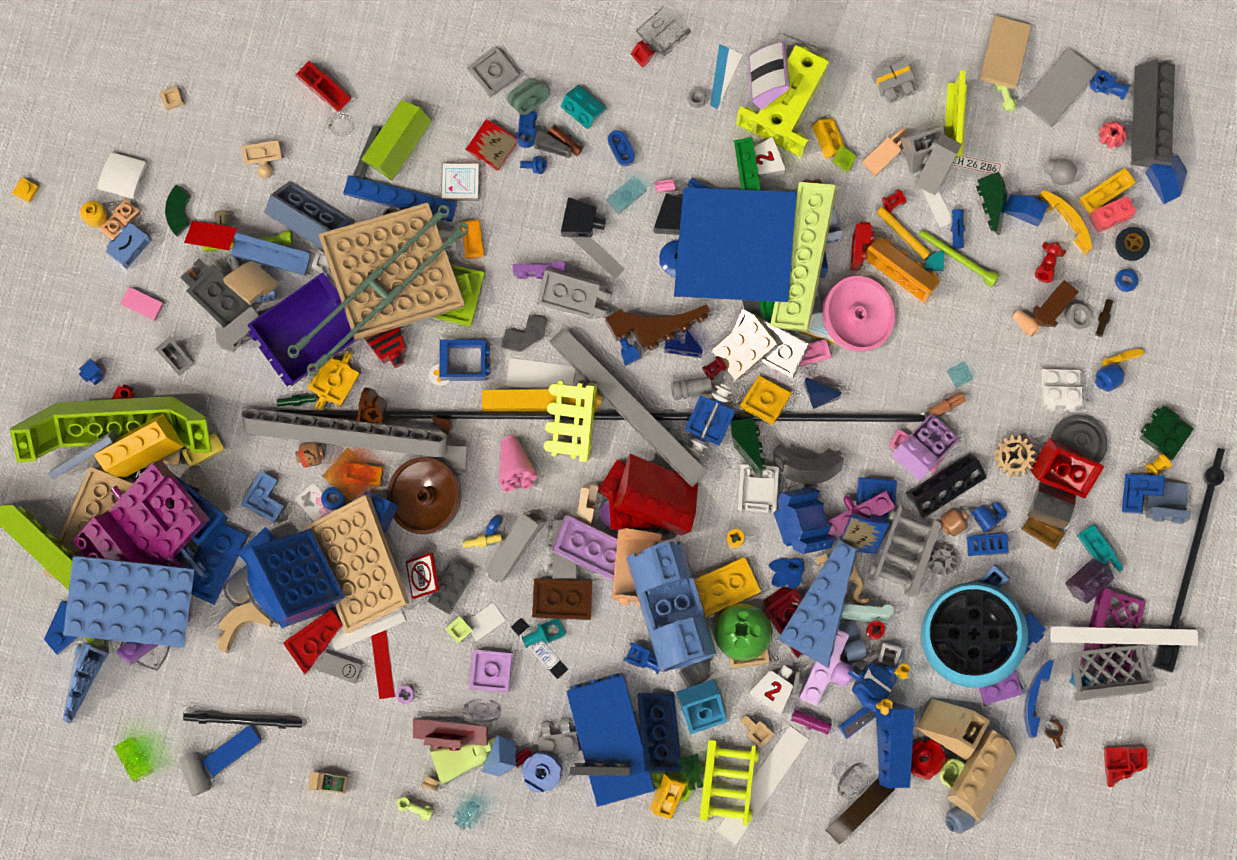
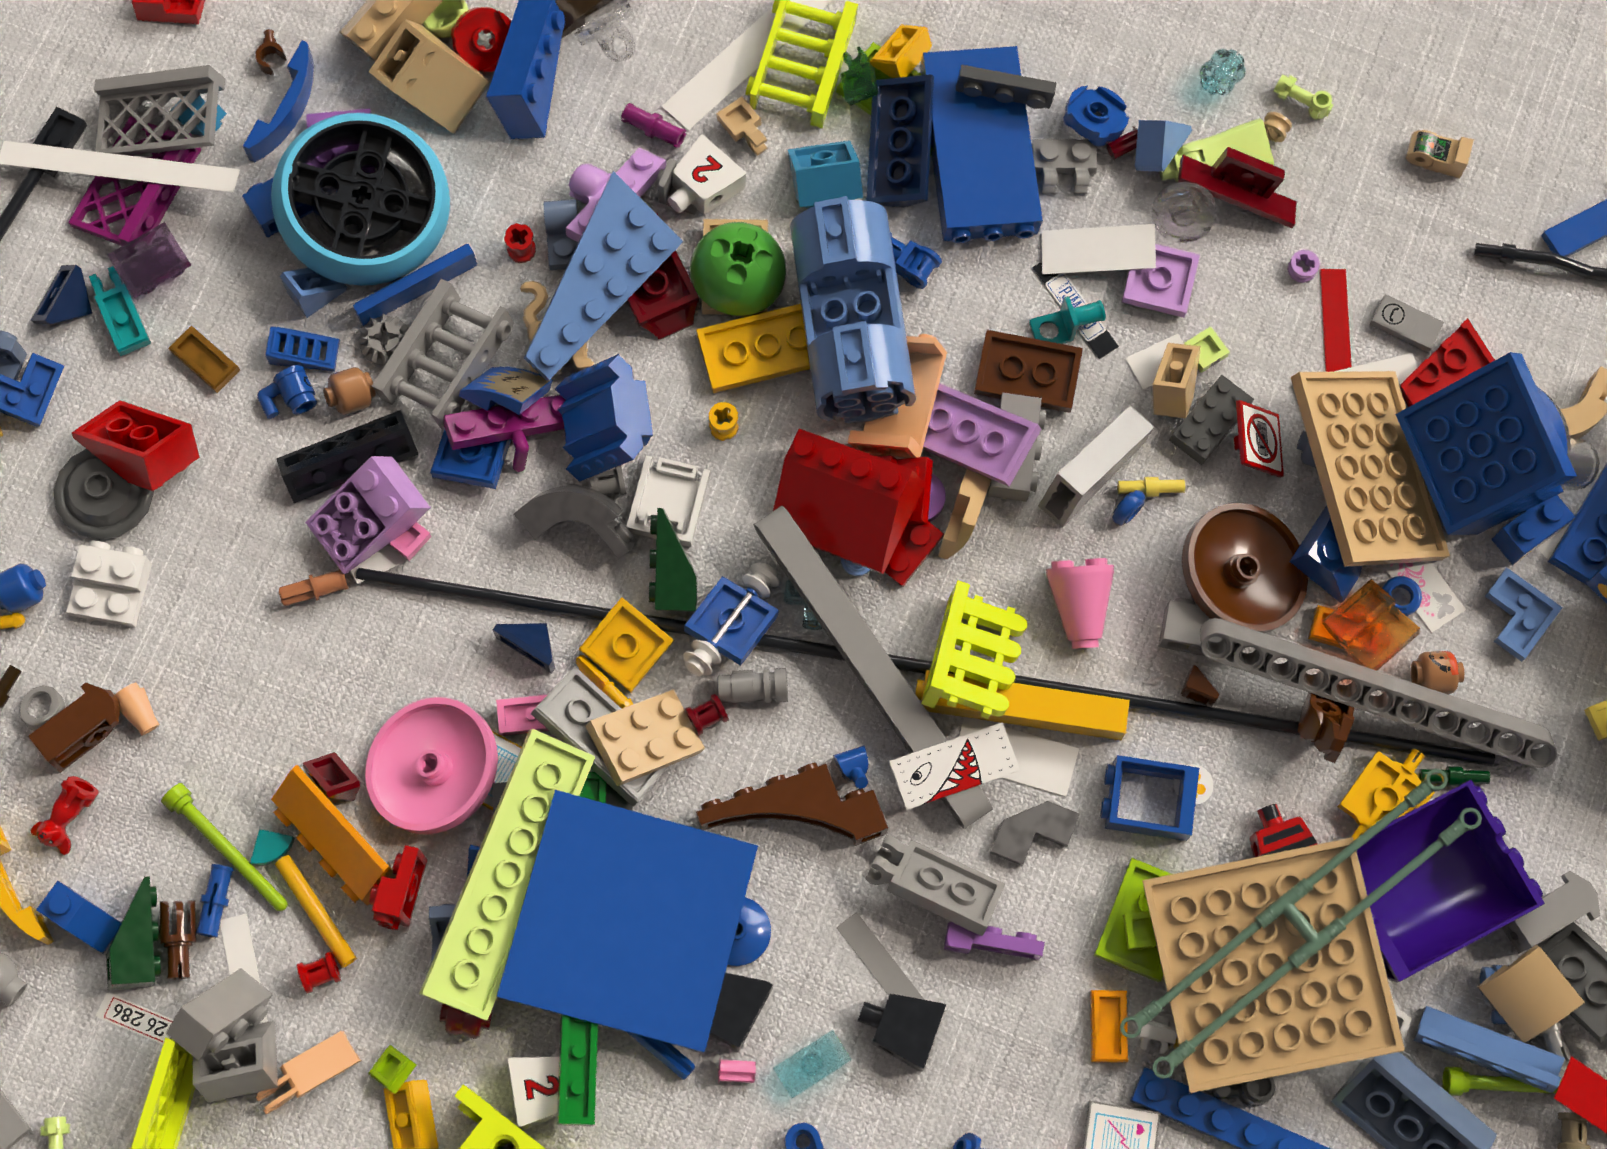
camera: 175 degrees left, 5 degrees down
clear blue slope [664,330,703,358] -> none
blue plate [768,558,805,589] -> none
slope [838,707,876,739] -> none
light aqua plate [841,602,894,623] -> none
blue torso [848,664,910,715] -> none
flat silver slope [877,641,902,667] -> none
clear light blue tile [947,362,973,388] -> none
tan gear [994,435,1037,477] -> none
dark grey slope [1027,481,1076,530] -> none
none -> dark blue slope [31,265,92,324]
none -> reddish brown arm [160,900,196,980]
none -> dark red slope [303,752,360,801]
none -> blue tile [353,244,477,327]
none -> yellow piece [576,655,633,709]
none -> white sticker [889,722,1020,810]
none -> white sticker [1042,224,1156,274]
none -> tan slope [1153,343,1200,418]

